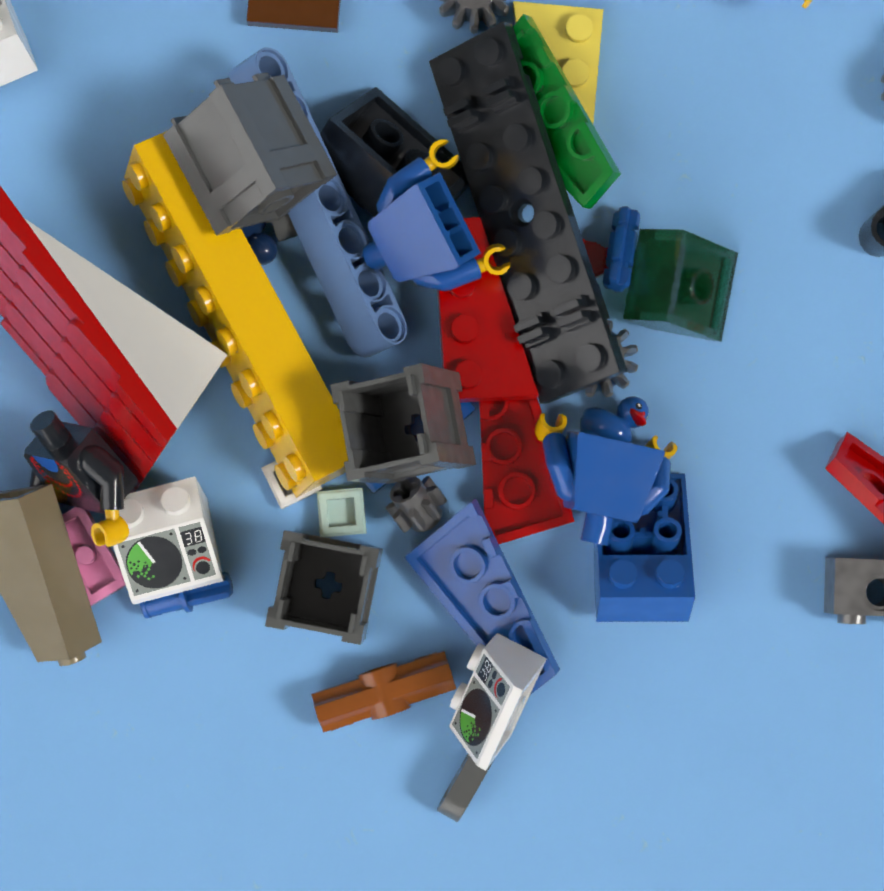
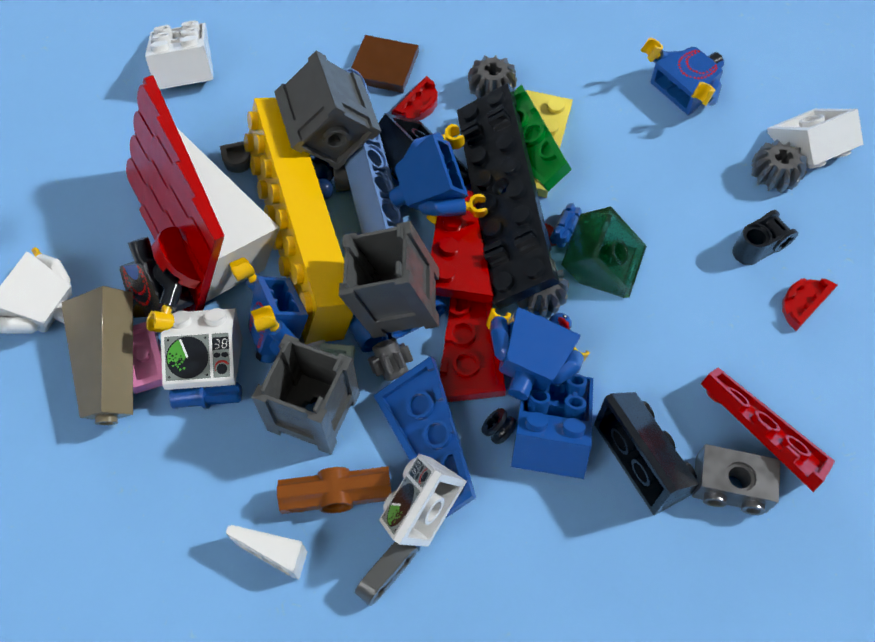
camera: 10 degrees right, 25 degrees down
none -> red tile [152,227,201,289]
none -> dark grey tile [220,141,251,173]
none -> white slope [226,525,307,580]
none -> blue torso [229,257,309,363]
none -> red tile [391,76,438,121]
none -> black bush [482,408,517,444]
none -> black slope [594,392,699,516]

